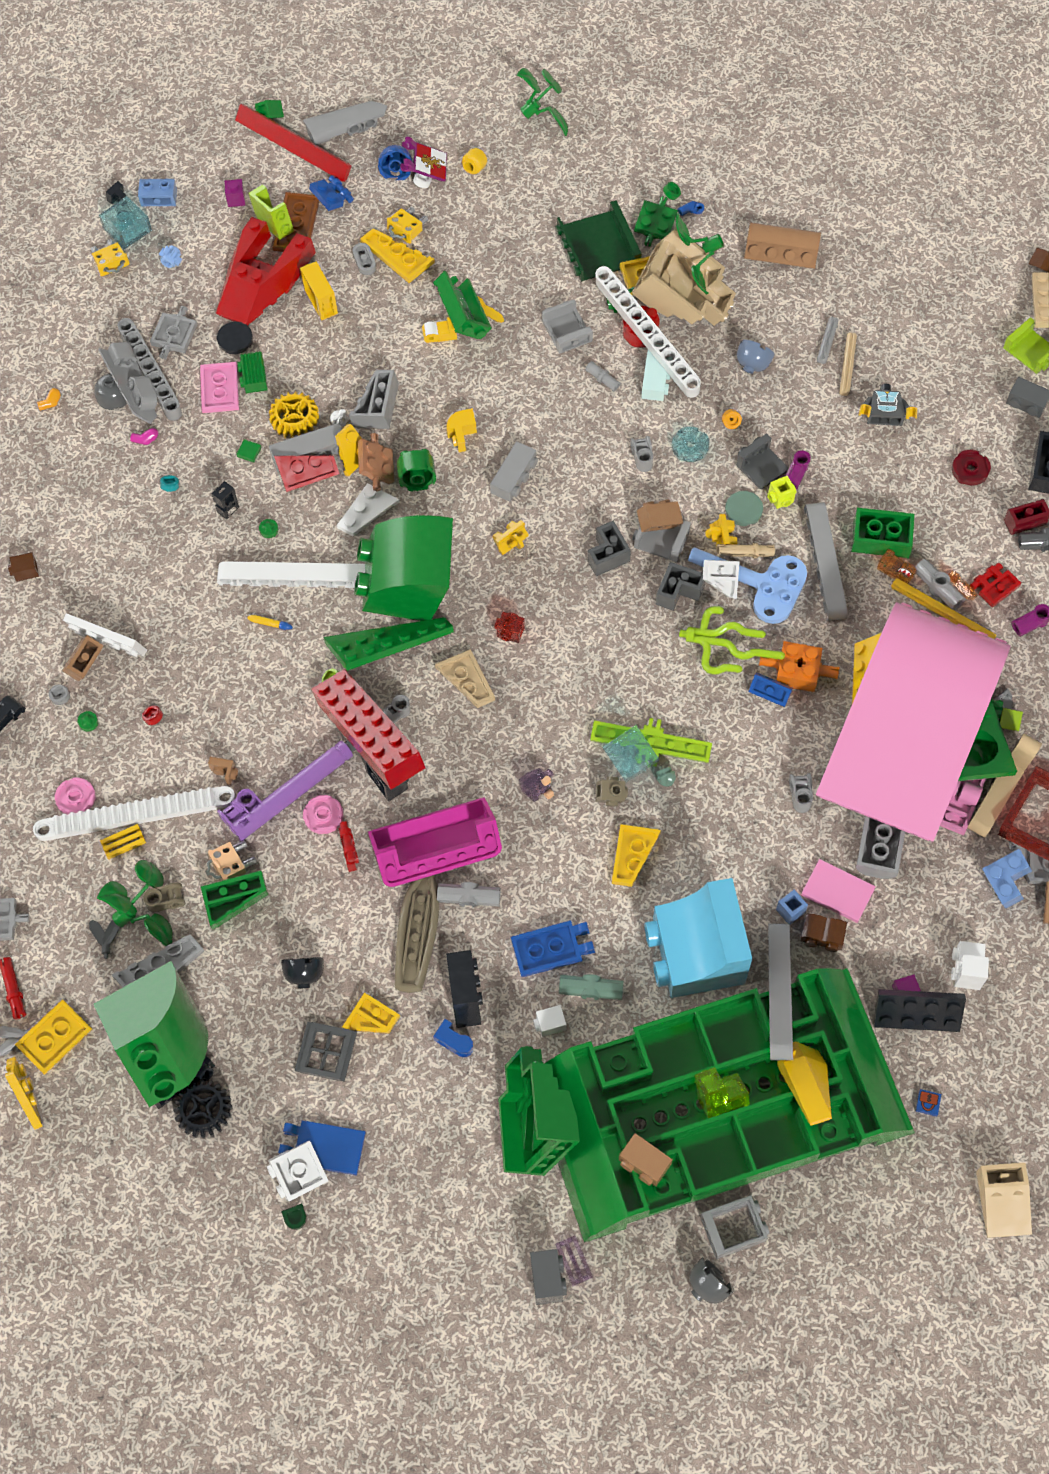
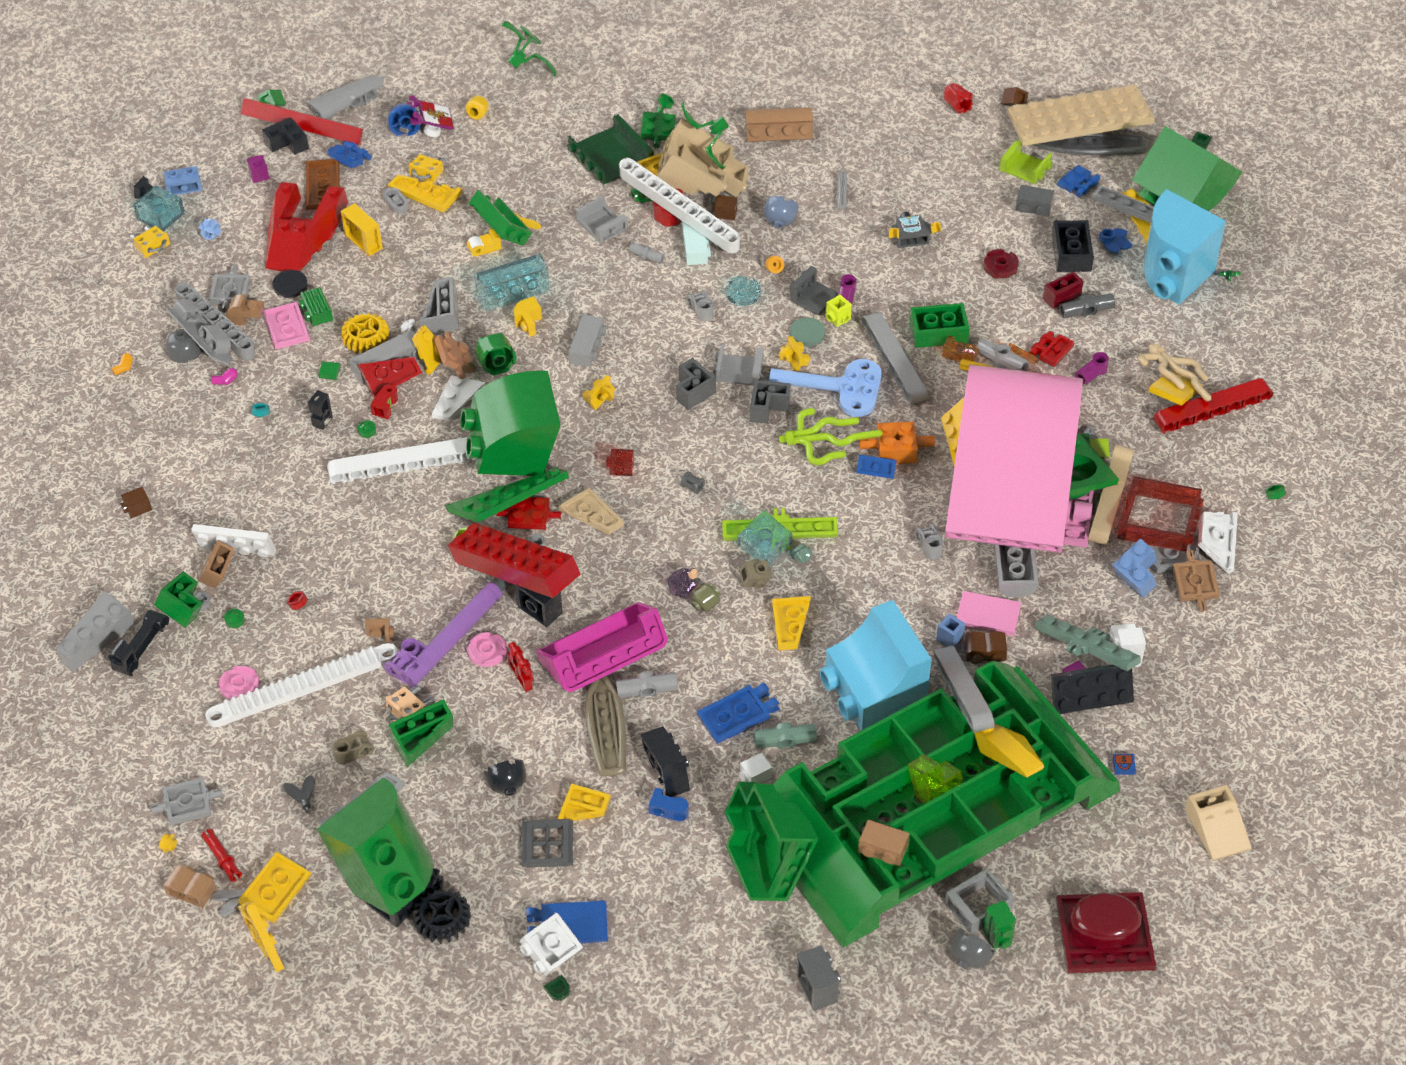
camera: 15 degrees left, 15 degrees down
green plant [97,860,173,946] -> none
yellow tile [100,824,146,860] -> none
yellow piece [247,615,293,630] -> none
lime panel [248,184,294,240] -> none
tile [555,1235,593,1287] -> none
medium nougat brick [637,499,683,532] -> none
blue arm [677,201,705,216] -> none
white wing [703,560,740,599] -> none
tan pin [716,543,775,559] -> none
tan axle [839,332,857,396] -> none
none -> green brick [154,571,203,628]
none -> medium nougat brick [226,294,264,326]
none -> black brick [262,117,309,155]
none -> red leg [370,384,398,419]
none -> clear light blue brick [474,254,550,311]
none -> red plate [496,497,562,530]
none -> dark grey bush [680,471,705,494]
none -> olive head [691,583,721,612]
none -> reddish brown brick [712,195,738,220]
none -> red piece [943,83,973,114]
none -> green brick [983,901,1016,949]
none -> sand green hinge [1035,615,1141,671]
none -> dark red piece [1056,892,1156,974]

